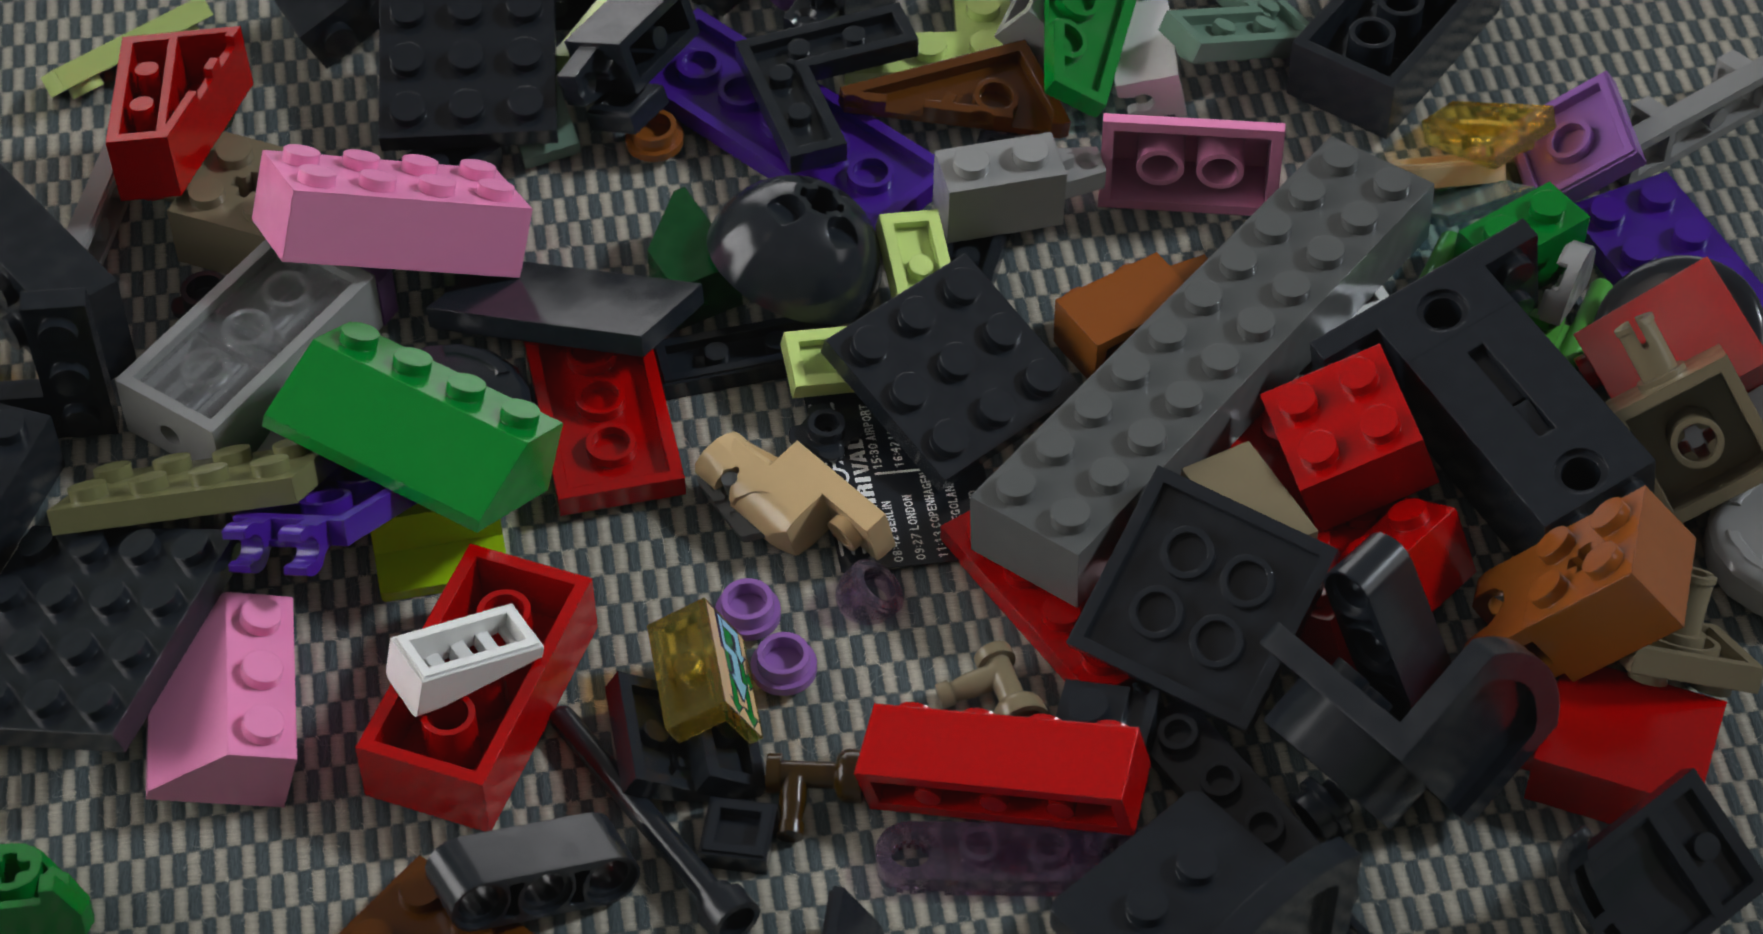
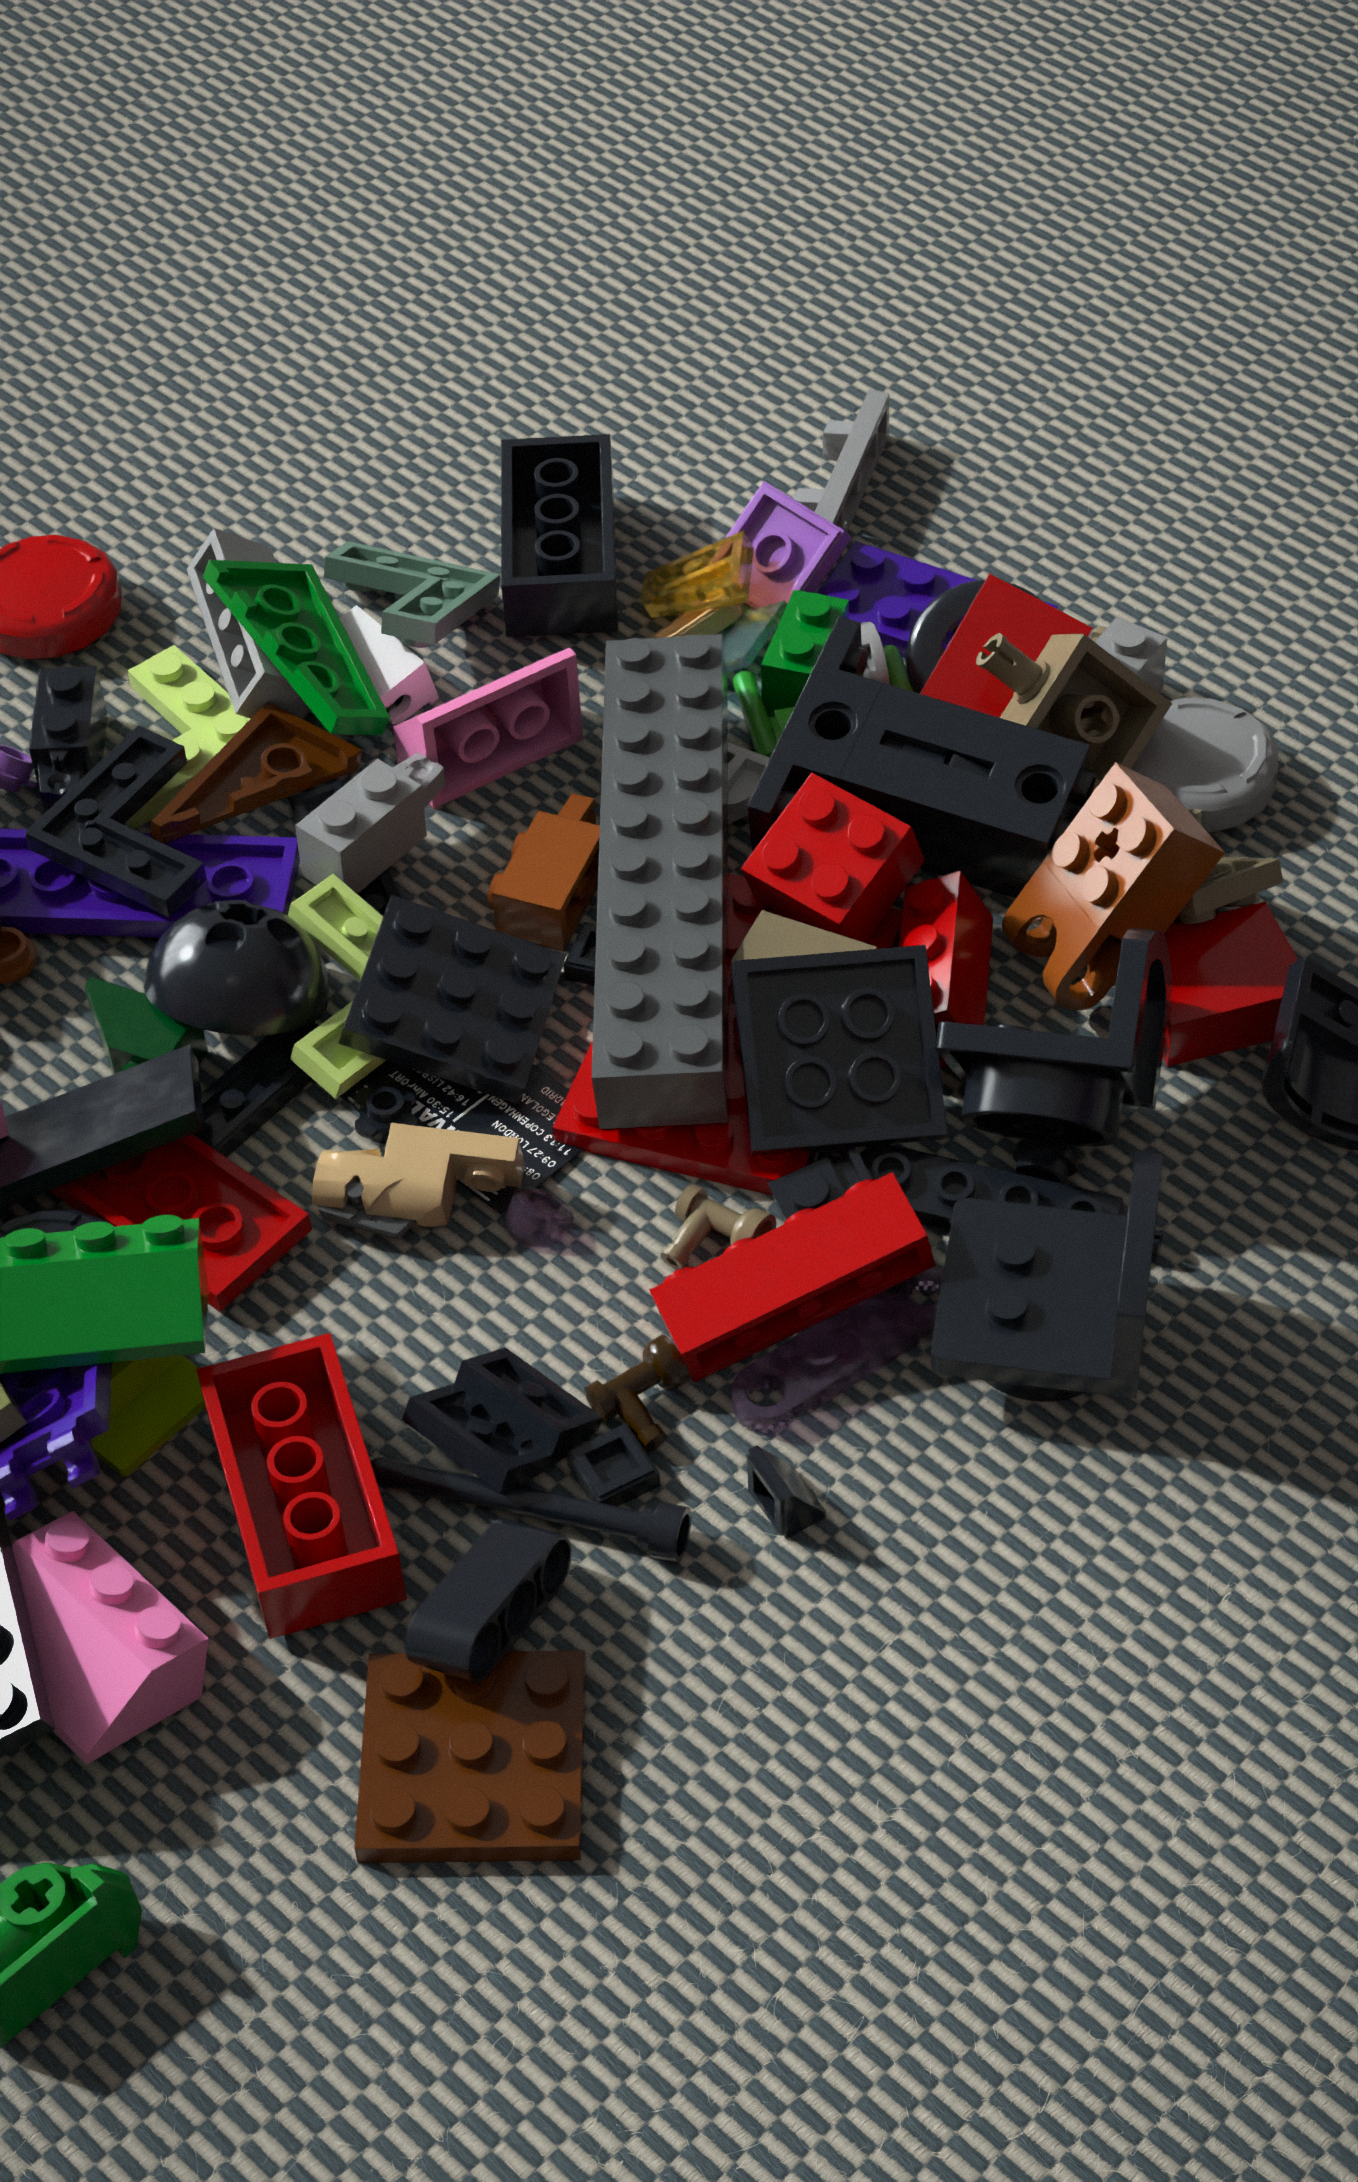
camera: 35 degrees left, 0 degrees up
white slope [386,603,544,717] -> none
clear yellow panel [647,598,763,744] -> none
medium lavender plate [715,578,781,641] -> none
medium lavender plate [751,632,817,696] -> none
black beam [1323,532,1452,722] -> none

